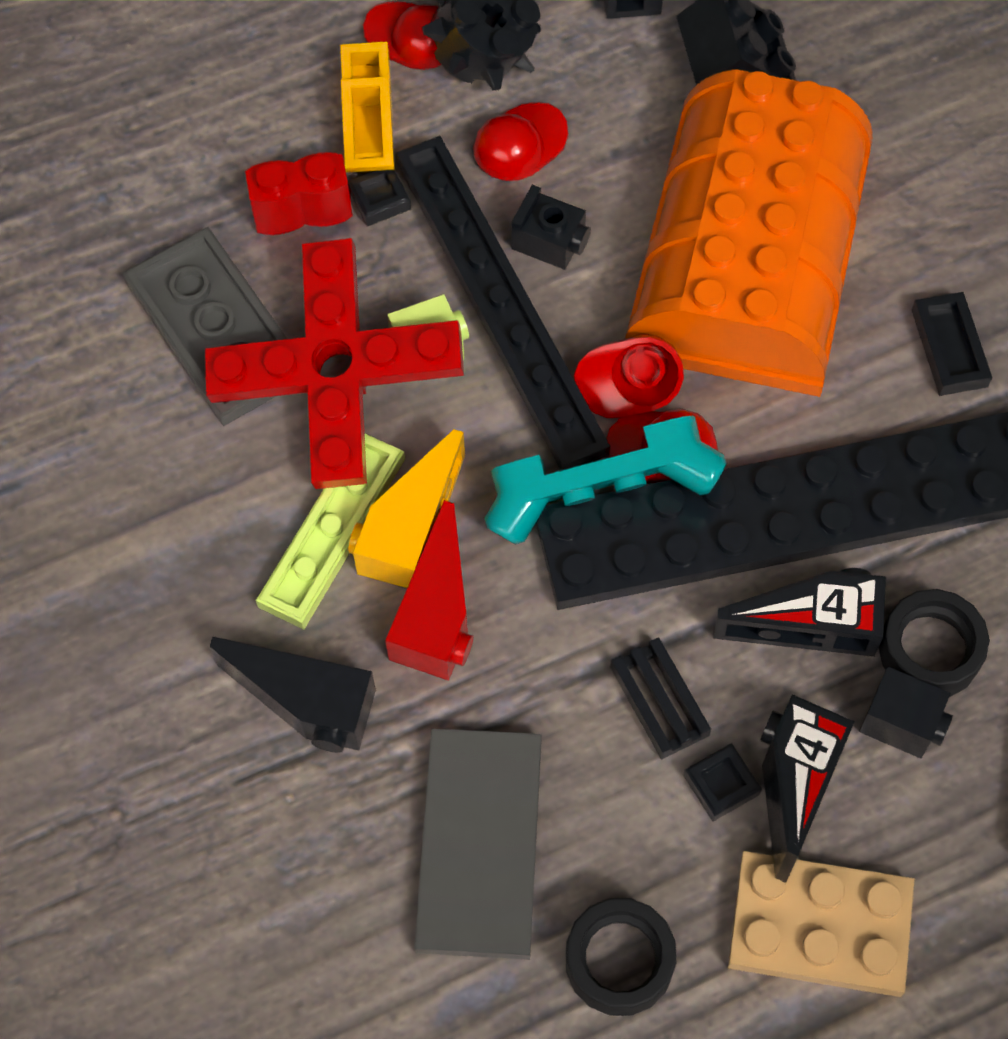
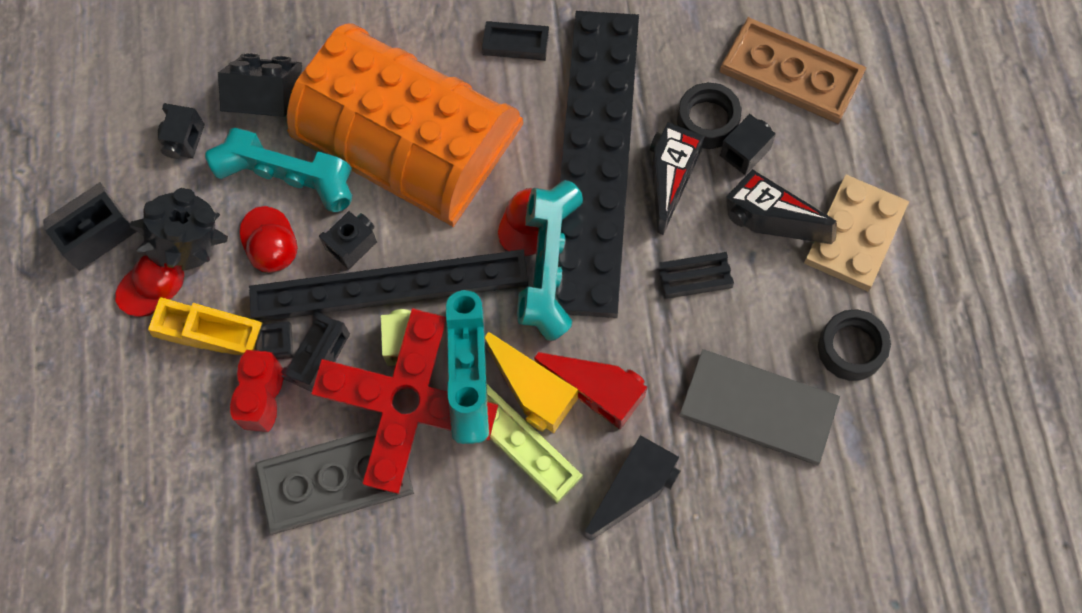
camera: 70 degrees left, 5 degrees up
red cap [574,335,684,418] -> none
black tile [683,743,762,822] -> none
none -> teal plate [205,128,353,212]
none -> black hinge [281,312,350,392]
none -> teal plate [446,290,489,444]

